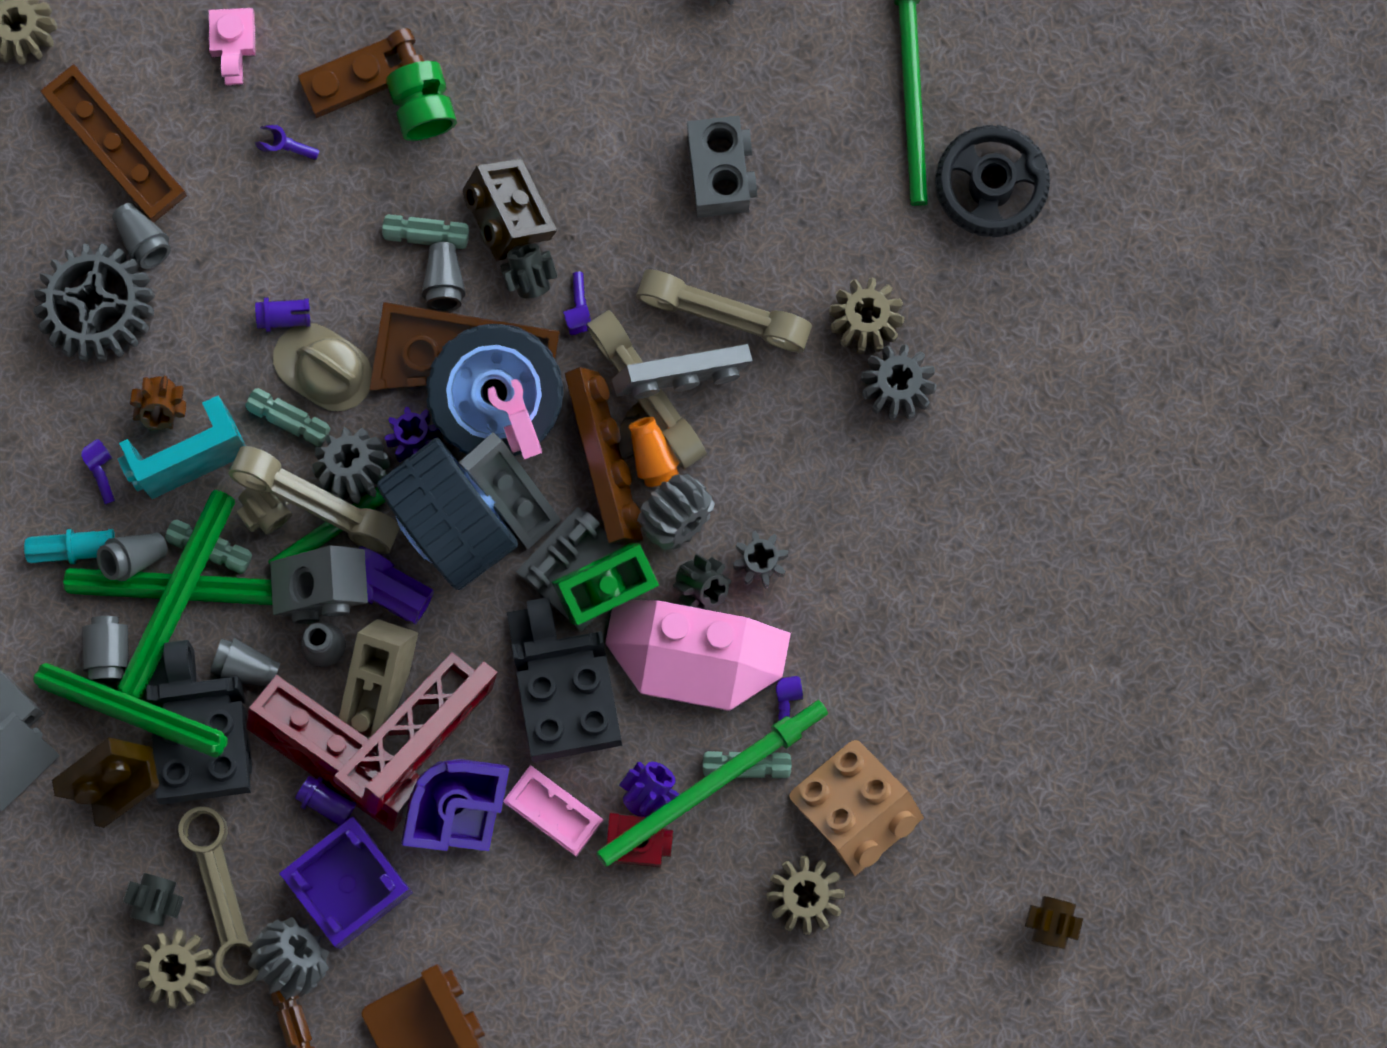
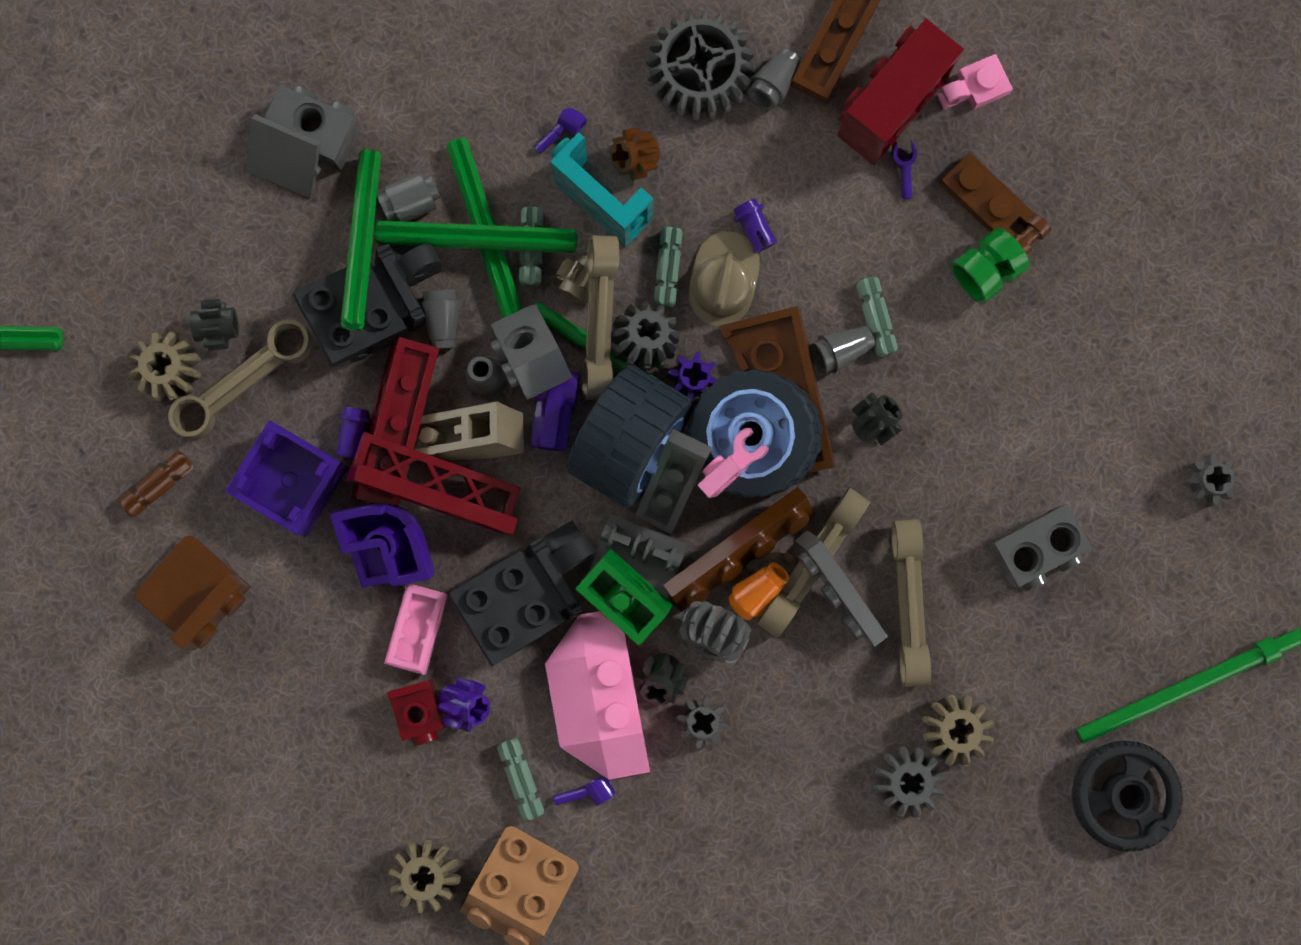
camera: 65 degrees right, 5 degrees up
teal axle [24,529,115,565] -> none
dark brown bracket [52,737,159,828] -> none
dark grey cone [97,532,167,581] -> none
dark grey gear [248,917,330,1000] -> none
dark brown bracket [463,158,557,261] -> none
dark purple hand [563,272,591,336] -> none
green bar [596,700,828,867] -> none
none -> dark red brick [837,18,965,166]

